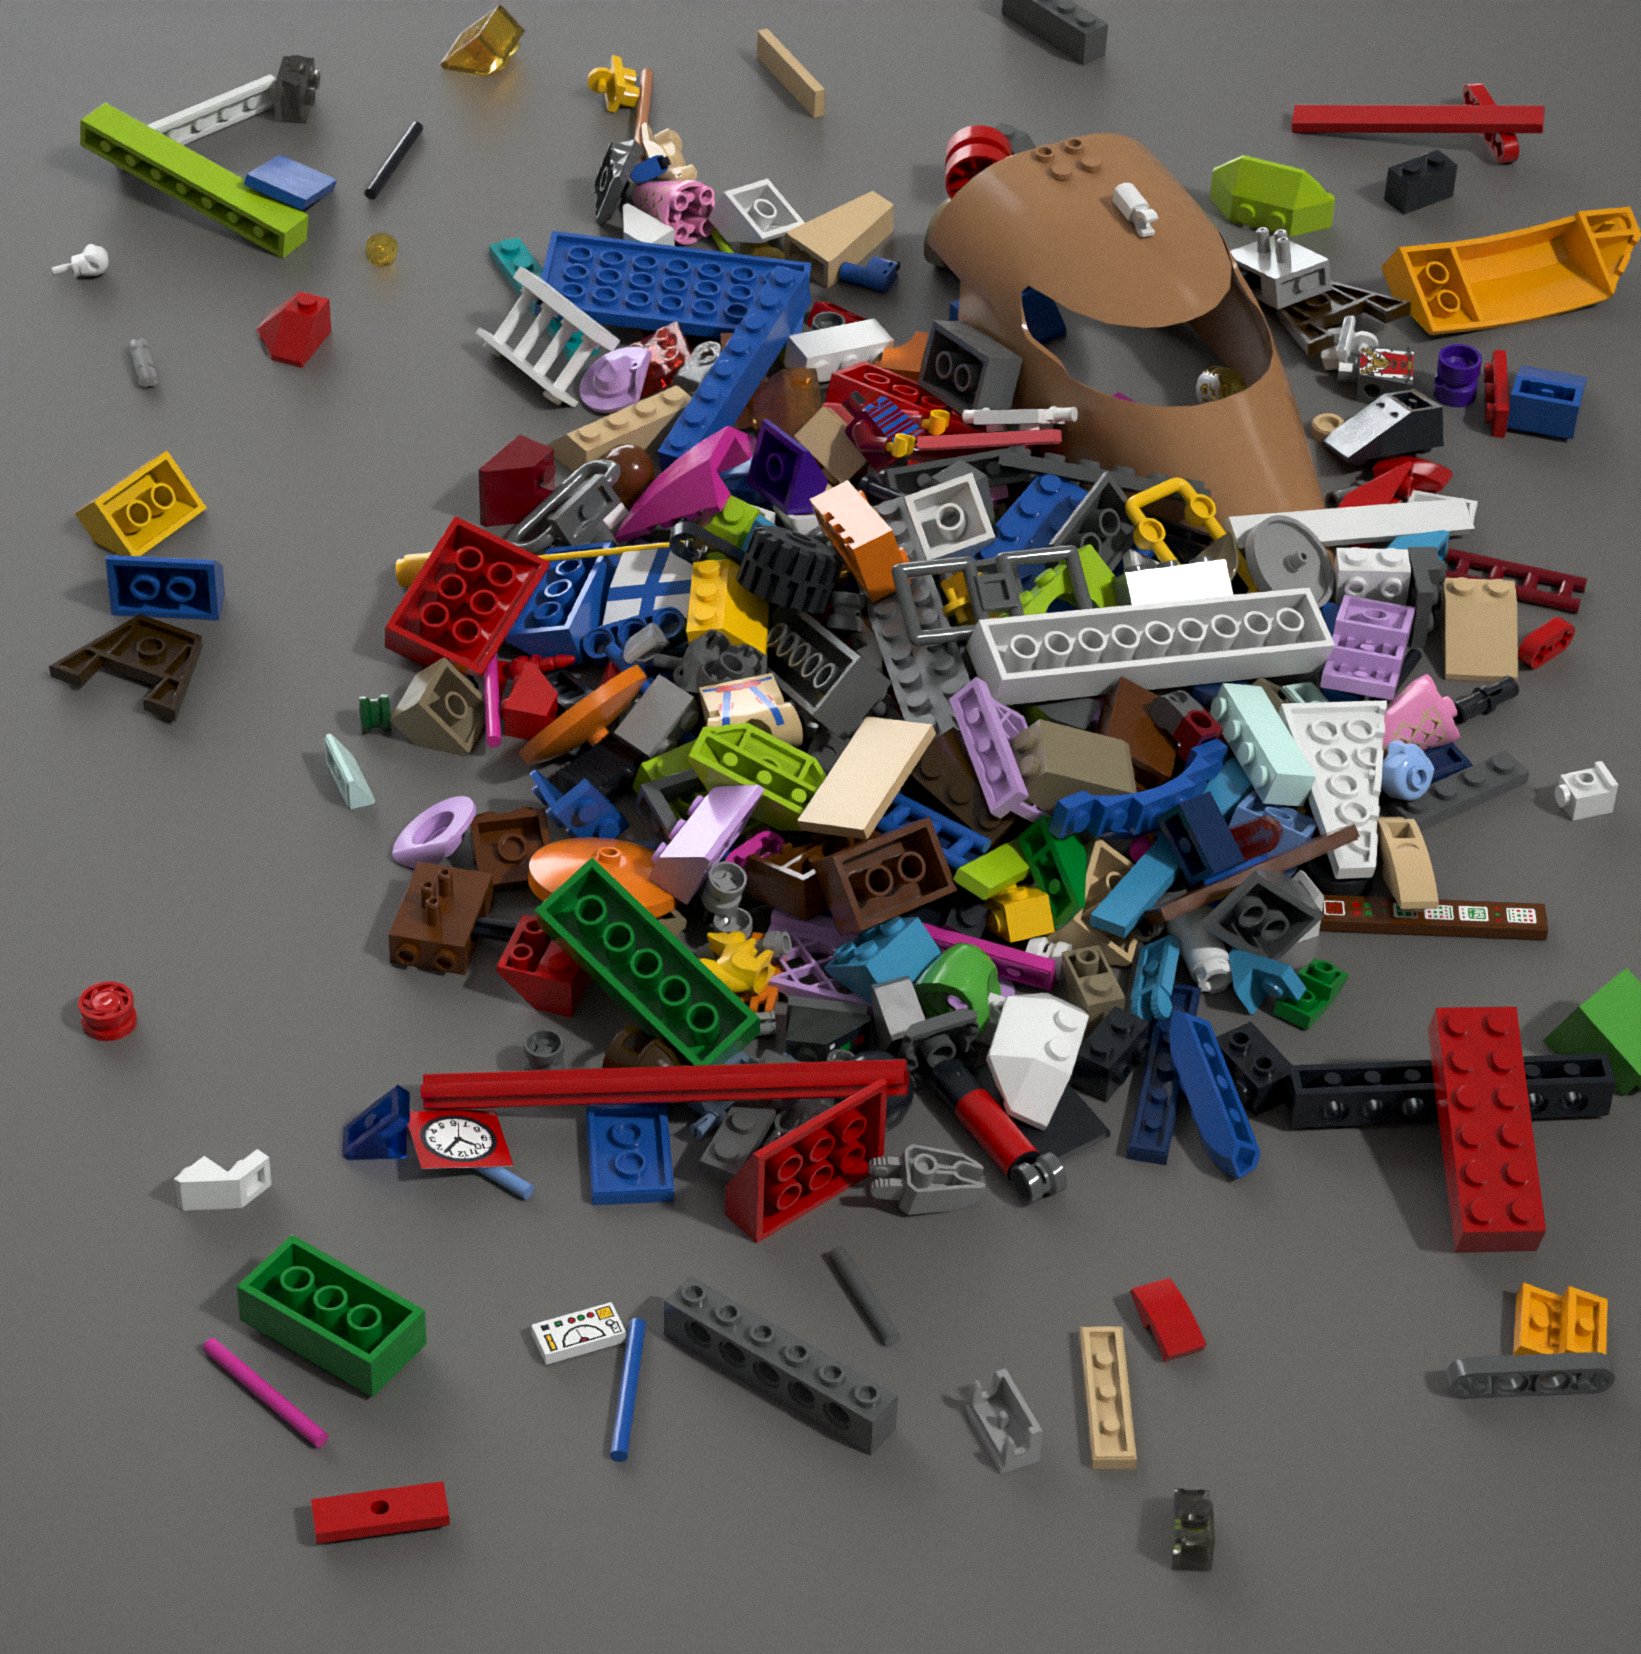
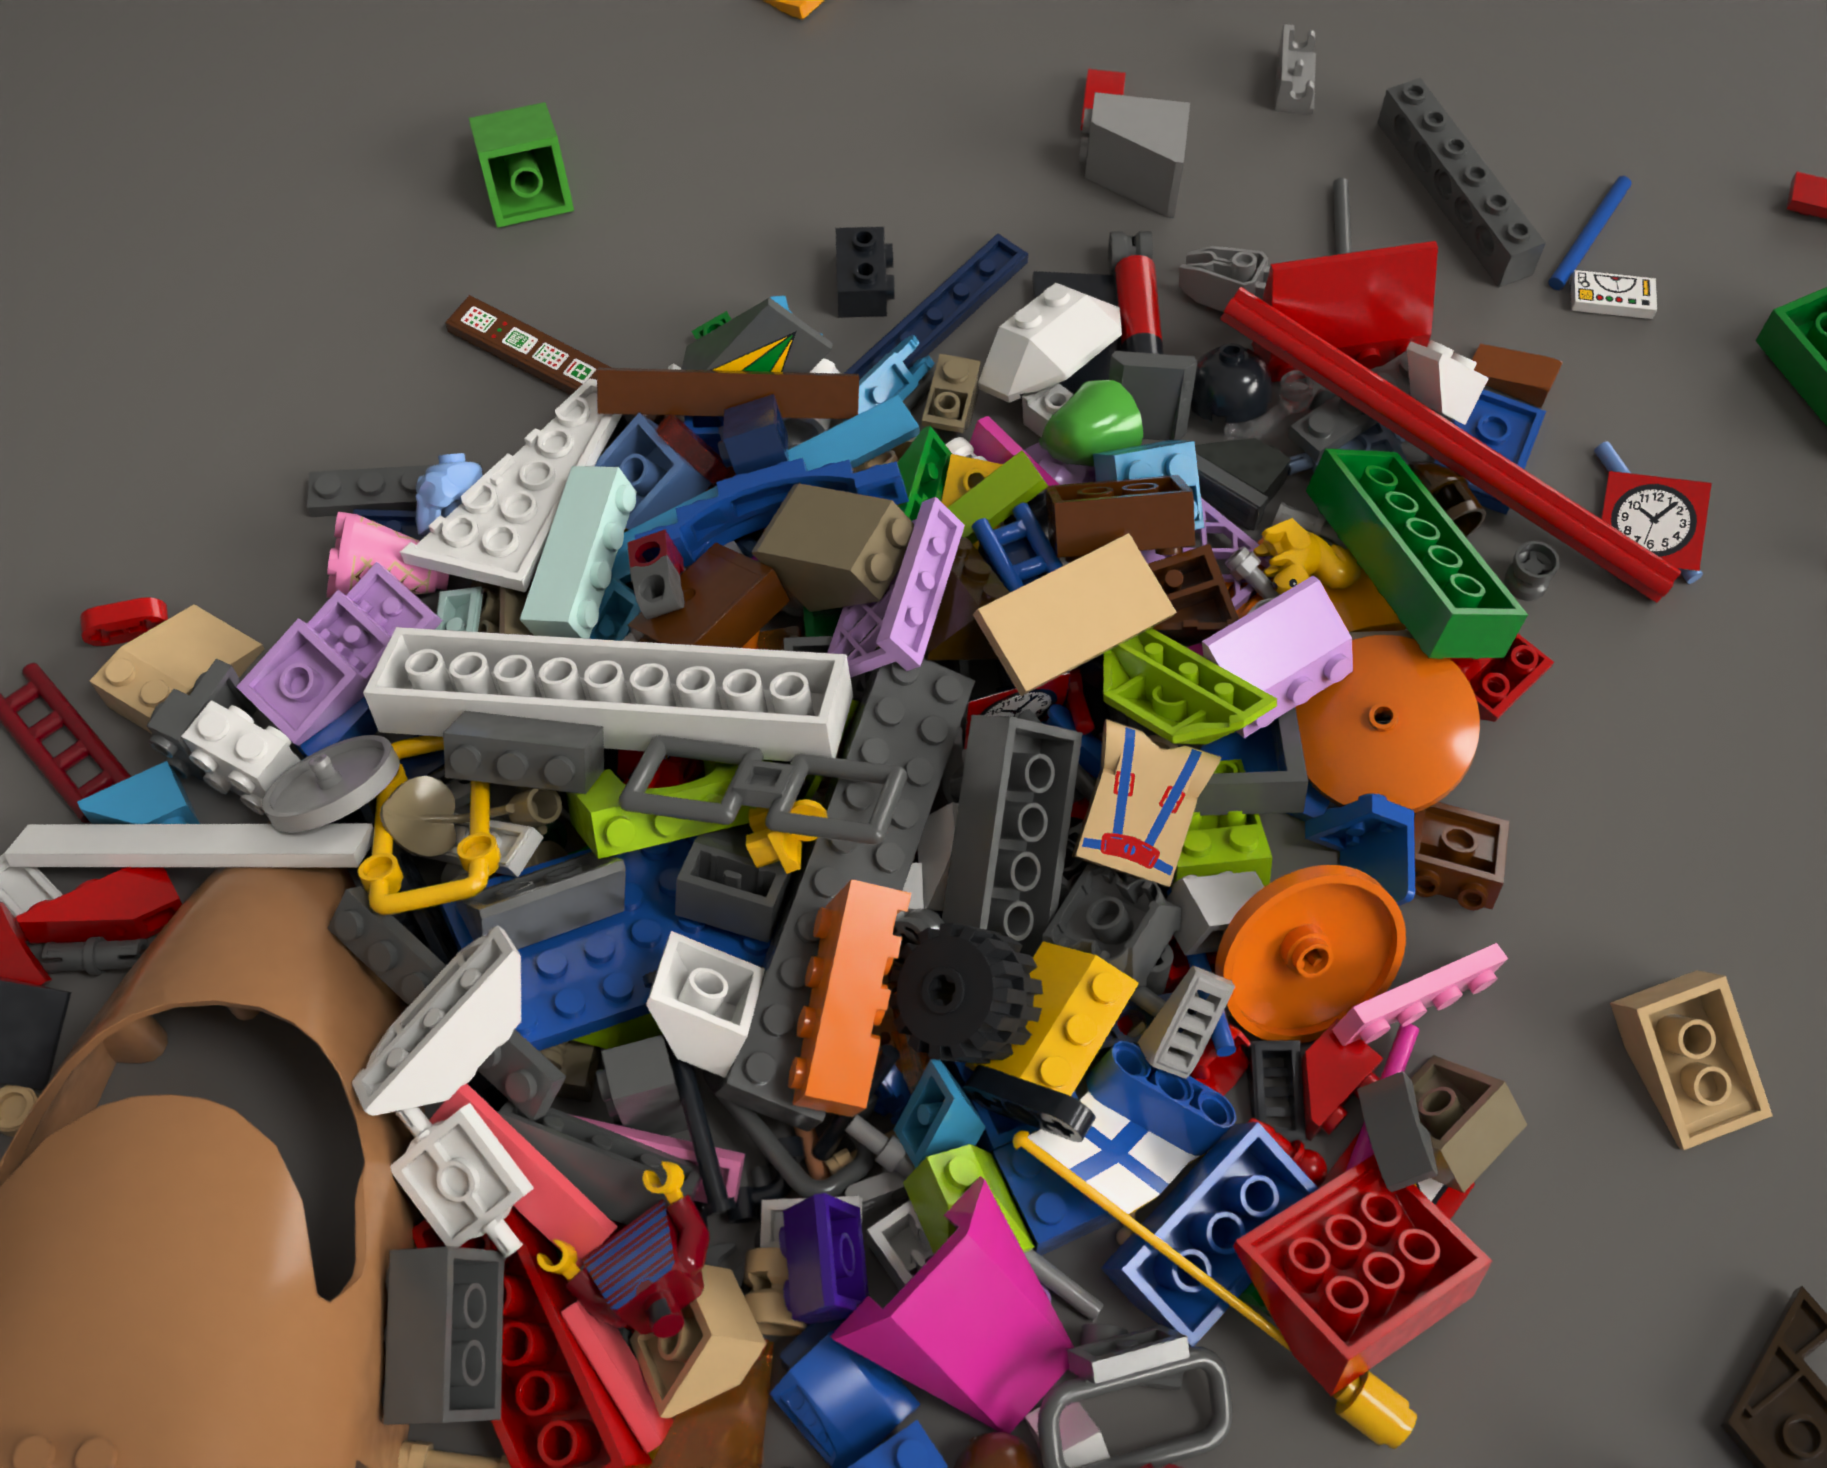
camera: 150 degrees left, 20 degrees up
light aqua slope [324,734,375,810] -> none
clear blue slope [342,1084,410,1160] -> none
dark green wheel [358,694,392,733] -> none
reddish brown piece [388,861,518,975] -> none
lavender hat [392,796,476,869] -> none
flat silver slope [871,975,925,1055] -> none
black brick [1071,1006,1151,1103] -> none
tan tile [1079,1326,1137,1469] -> none
white bar [1112,183,1158,237] -> none
blue brick [1169,1010,1261,1179] -> none
black brick [1285,1053,1616,1128] -> none
tan slope [1377,817,1439,912] -> none
red brick [1428,1006,1546,1253] -> none
black pin [1453,675,1519,724] -> none
white brick [1555,761,1618,821] -> none
none -> white wedge [351,925,521,1116]
none -> light grey slope [1079,92,1190,218]
none -> bright pink plate [1332,943,1508,1046]
none -> dark grey slope [1358,1071,1438,1192]
none -> white slope [1407,340,1489,425]
none -> dark orange slope [1472,343,1563,408]
none -> tan slope [1610,970,1773,1150]

